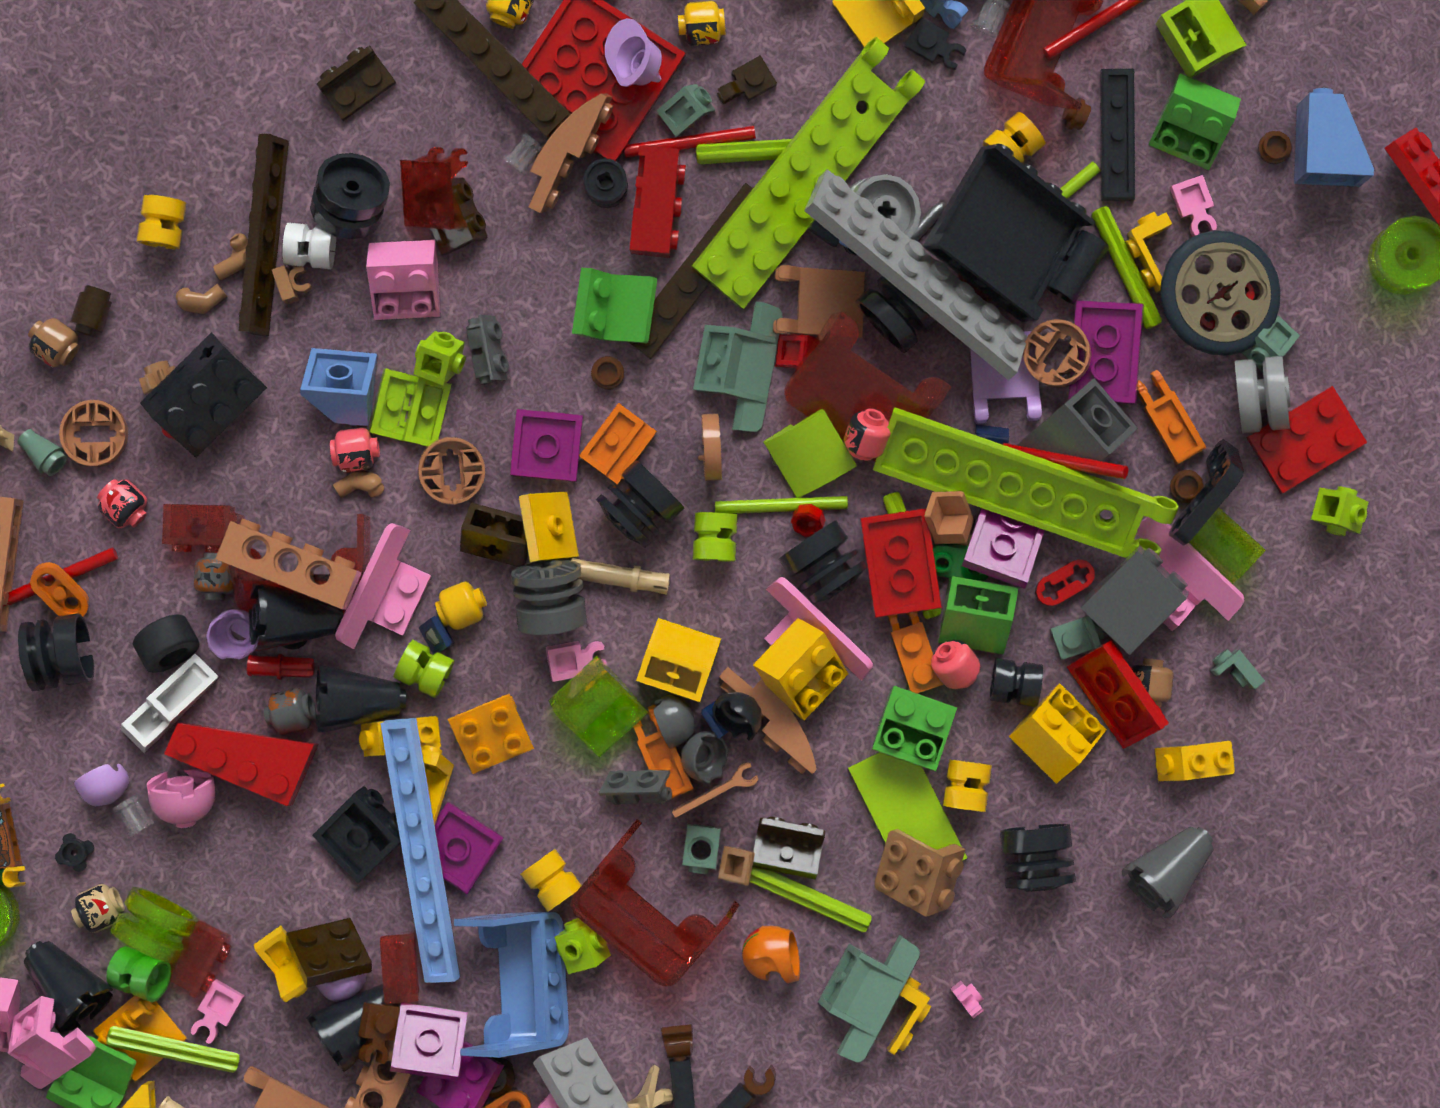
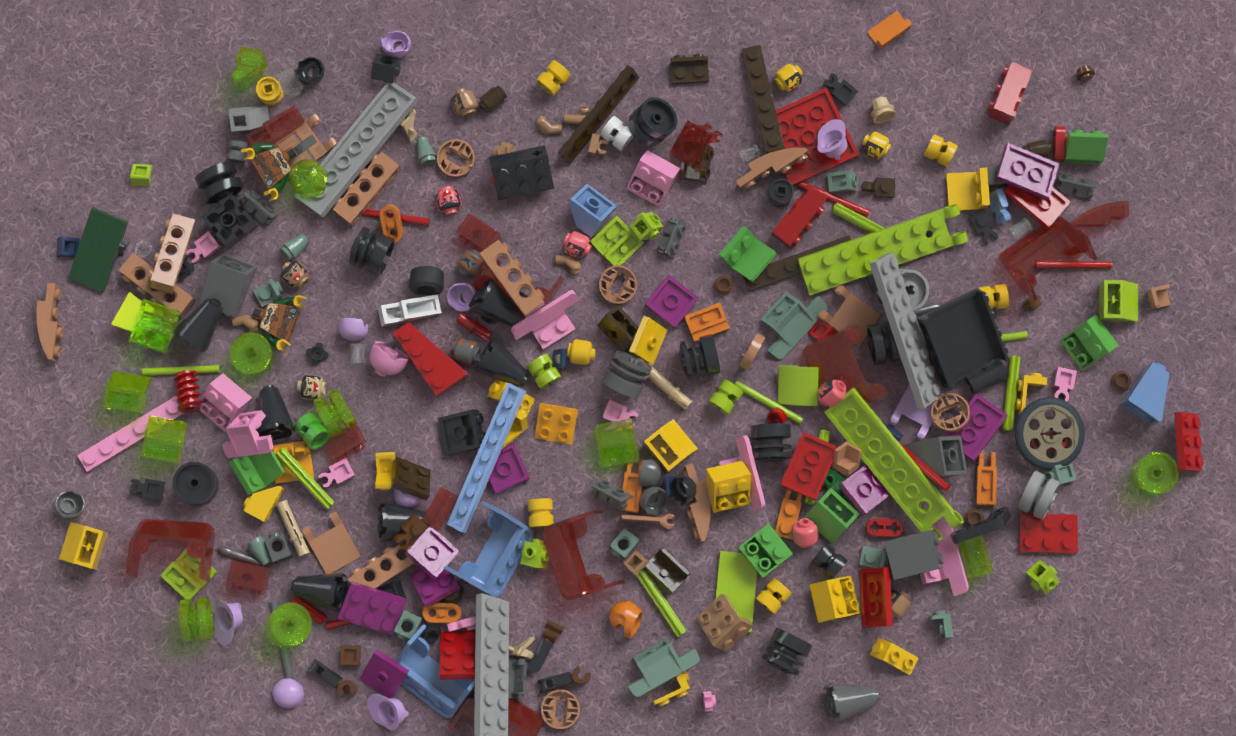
camera: 25 degrees right, 5 degrees down
black tile [1100,69,1135,201] -> none

